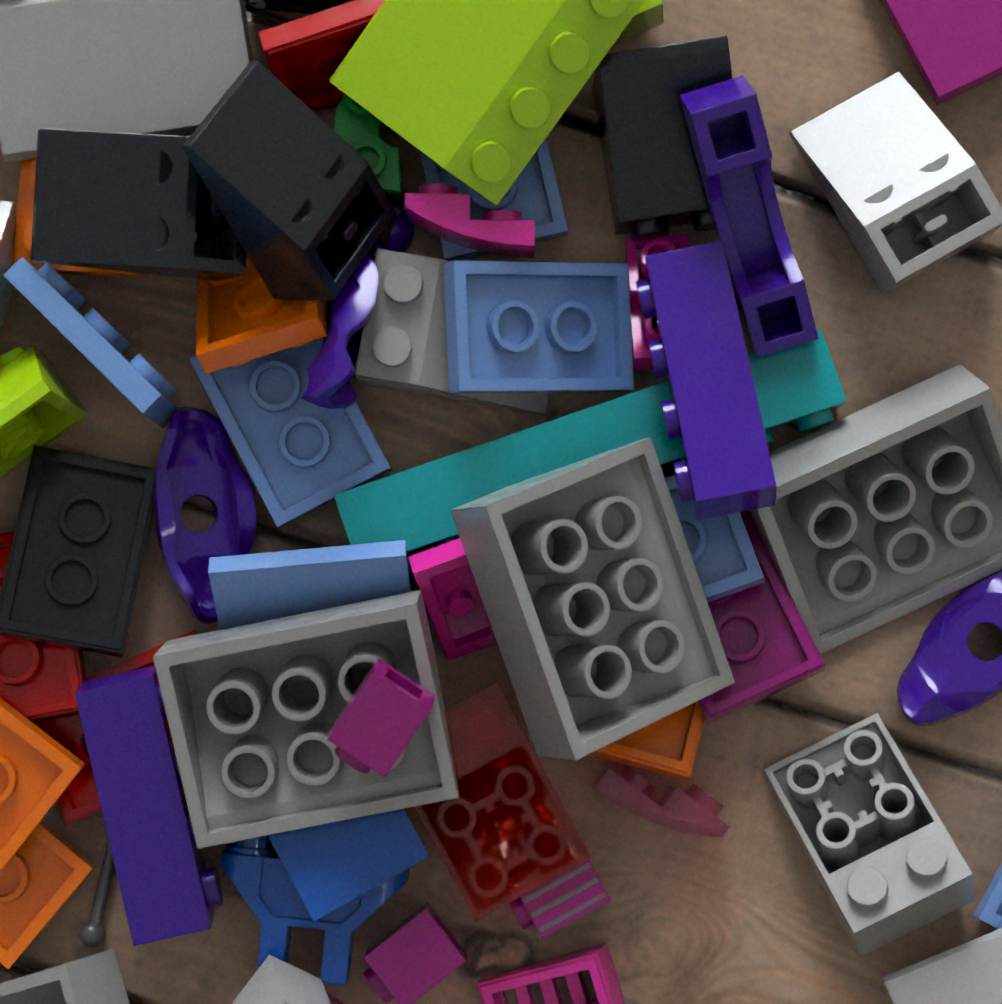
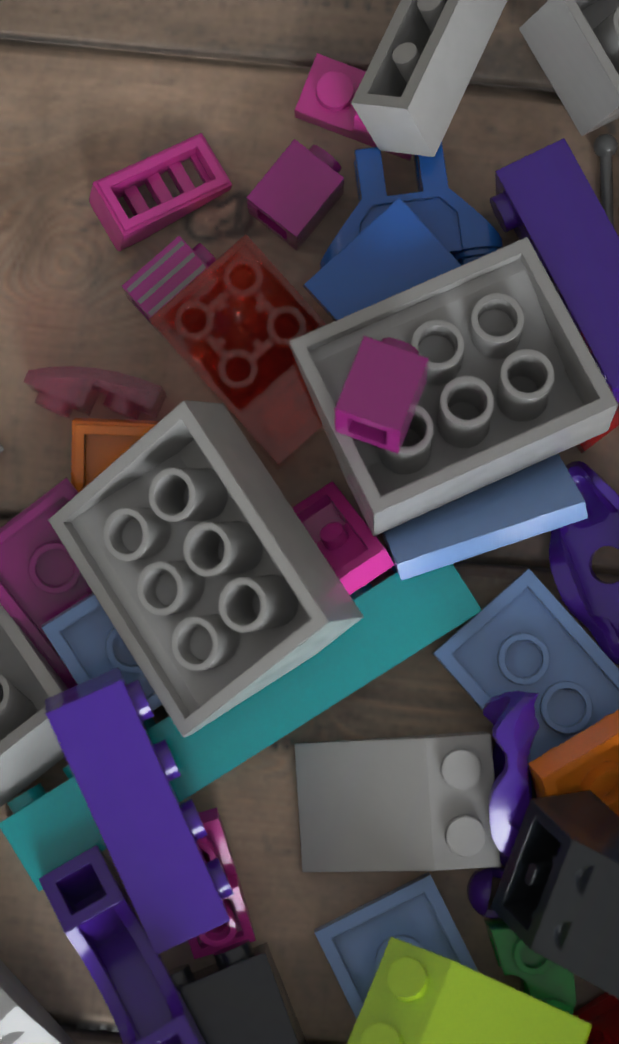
camera: 165 degrees right, 0 degrees up
dark pink slope [405,183,535,258] -> none
medium blue plate [443,260,634,394] -> none

